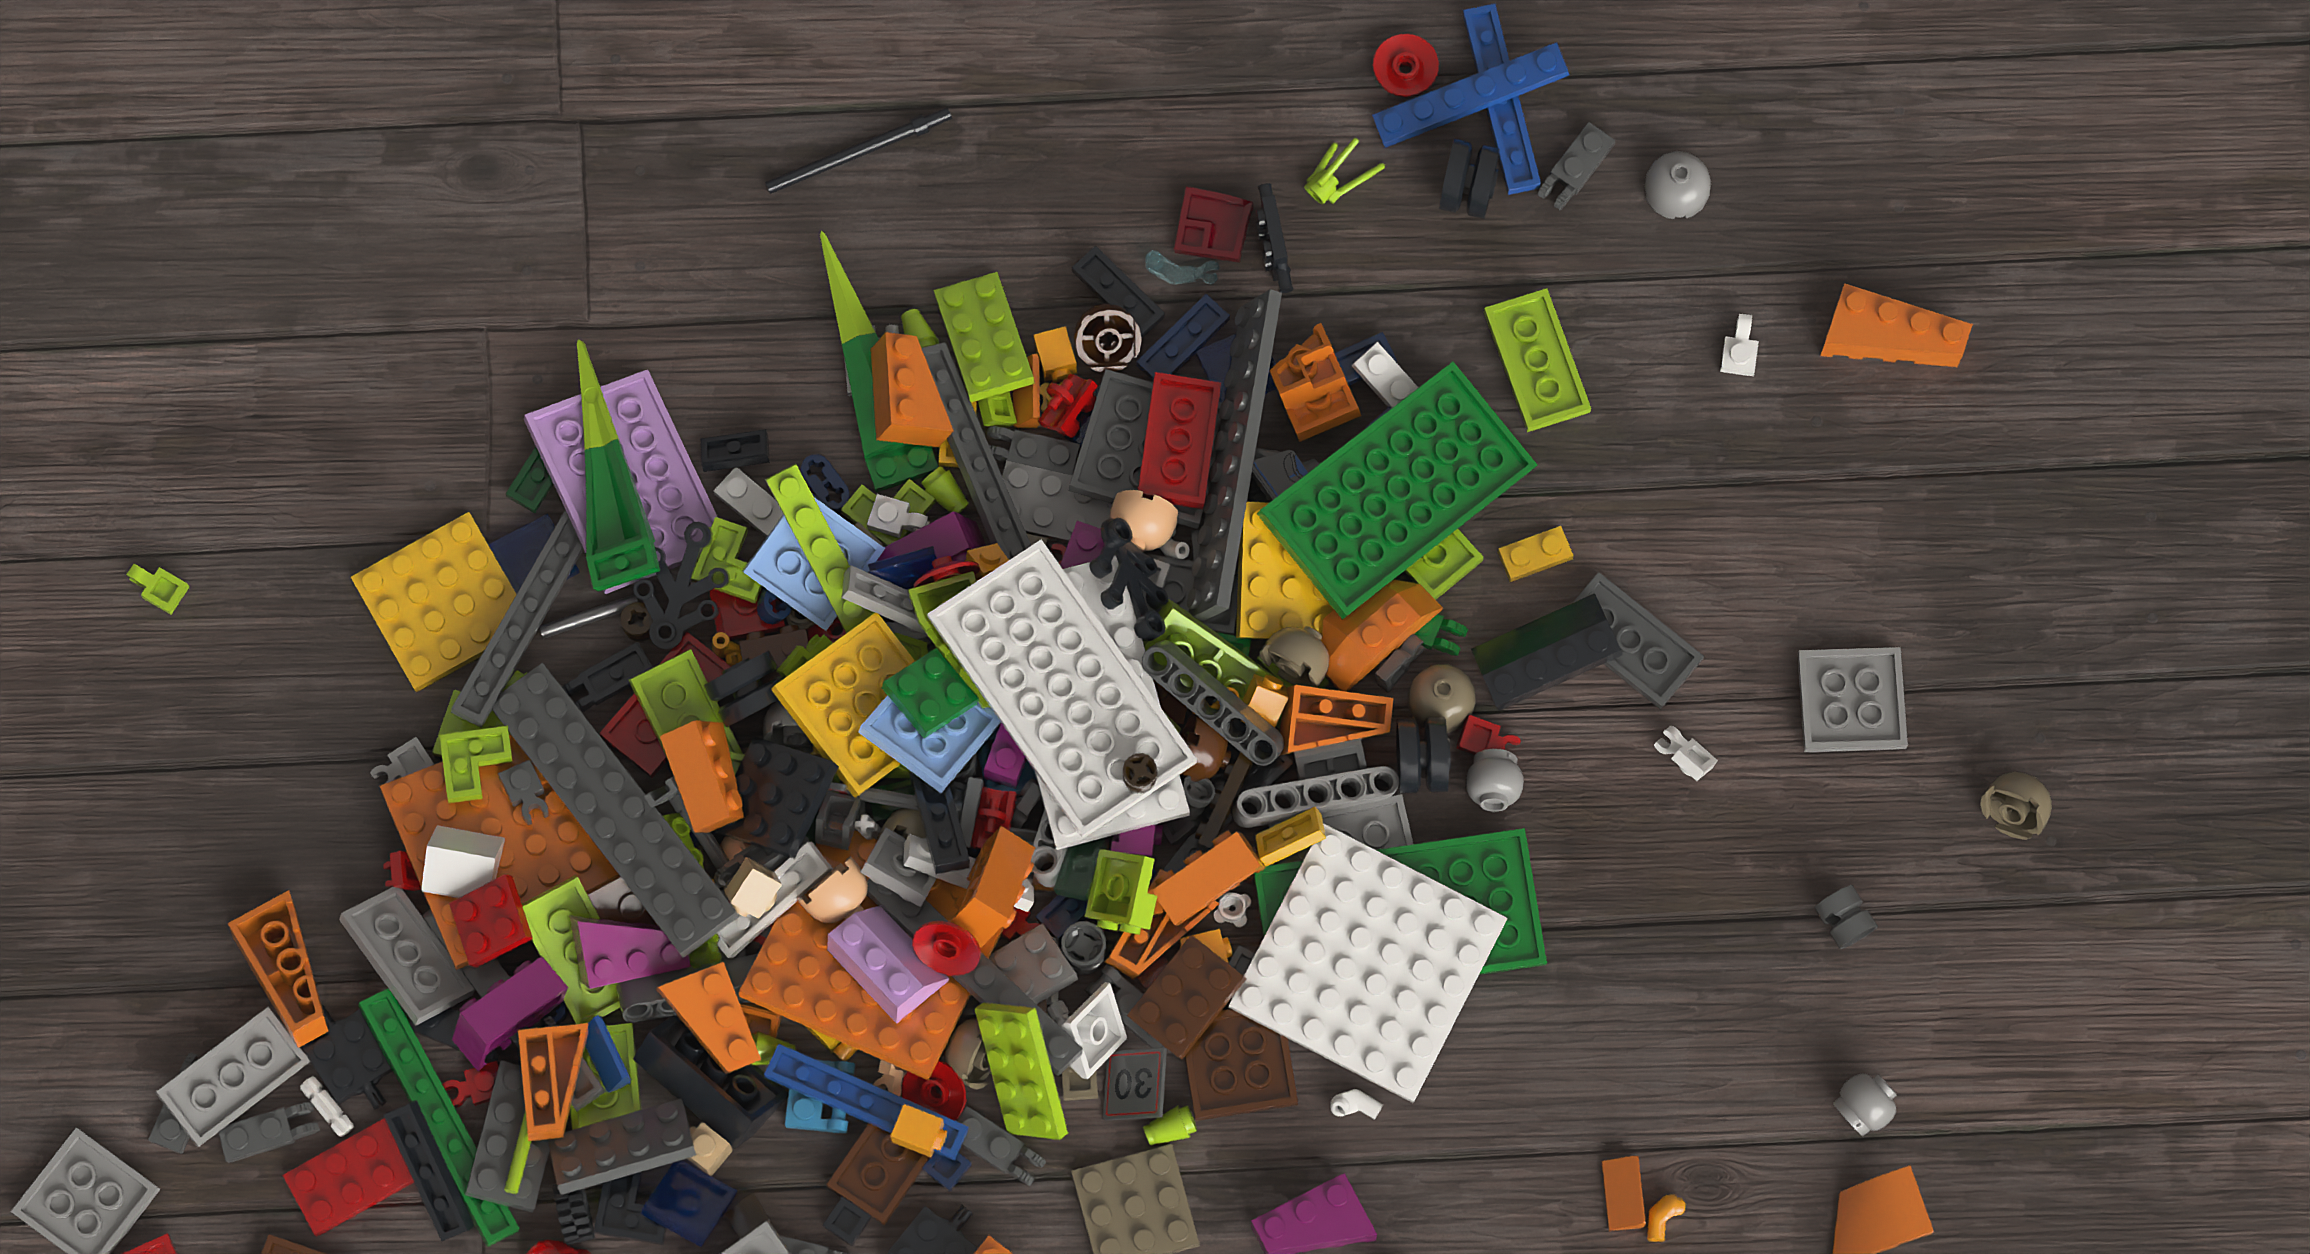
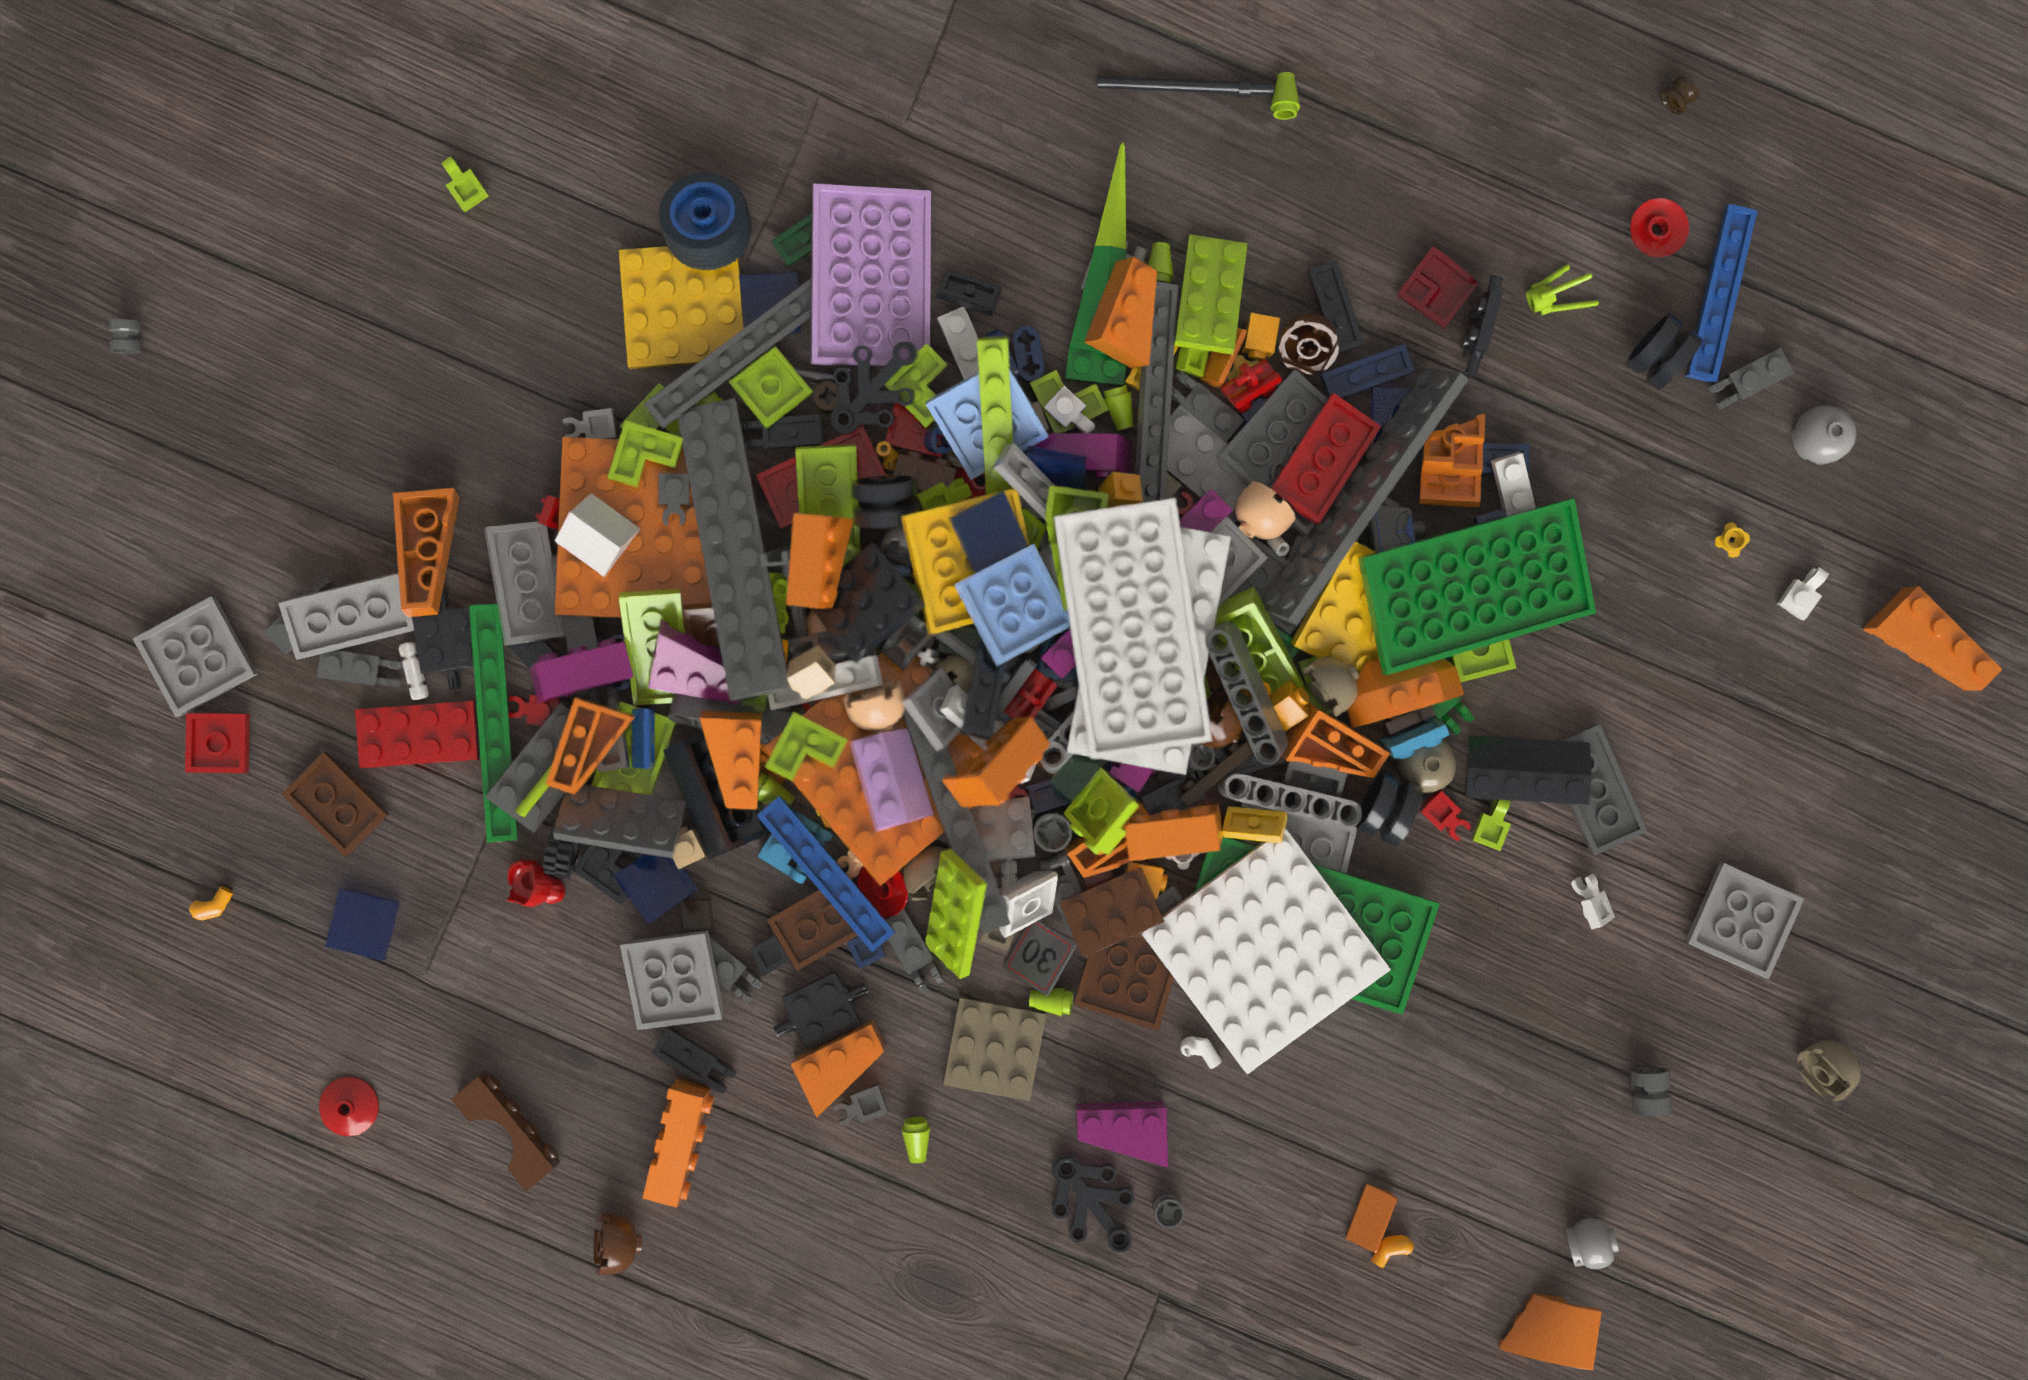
camera: 20 degrees right, 15 degrees up
black plate [384,1100,475,1241] -> none
red plate [449,874,533,967] -> none
green plate [577,339,660,592] -> none
green plate [881,648,979,739] -> none
light orange brick [891,1104,948,1157] -> none
red dish [913,921,981,976] -> none
red dish [914,556,980,588] -> none
black plant [1089,518,1168,641] -> none
dark brown wheel [1123,753,1157,793] -> none
clear light blue arm [1145,251,1220,285] -> none
blue plate [1372,42,1569,148] -> none
light grey piece [1466,749,1524,812] -> none
lime plate [1484,288,1591,432] -> none
yellow plate [1498,526,1574,582] -> none
none -> wheel [659,173,752,270]
none -> lime plate [729,346,813,429]
none -> lime plate [765,712,848,781]
none -> clear blue tile [949,491,1028,573]
none -> lime cone [1271,72,1300,120]
none -> dark azure plate [1378,717,1450,759]
none -> lime plate [1471,799,1511,851]
none -> yellow plate [1714,522,1750,558]

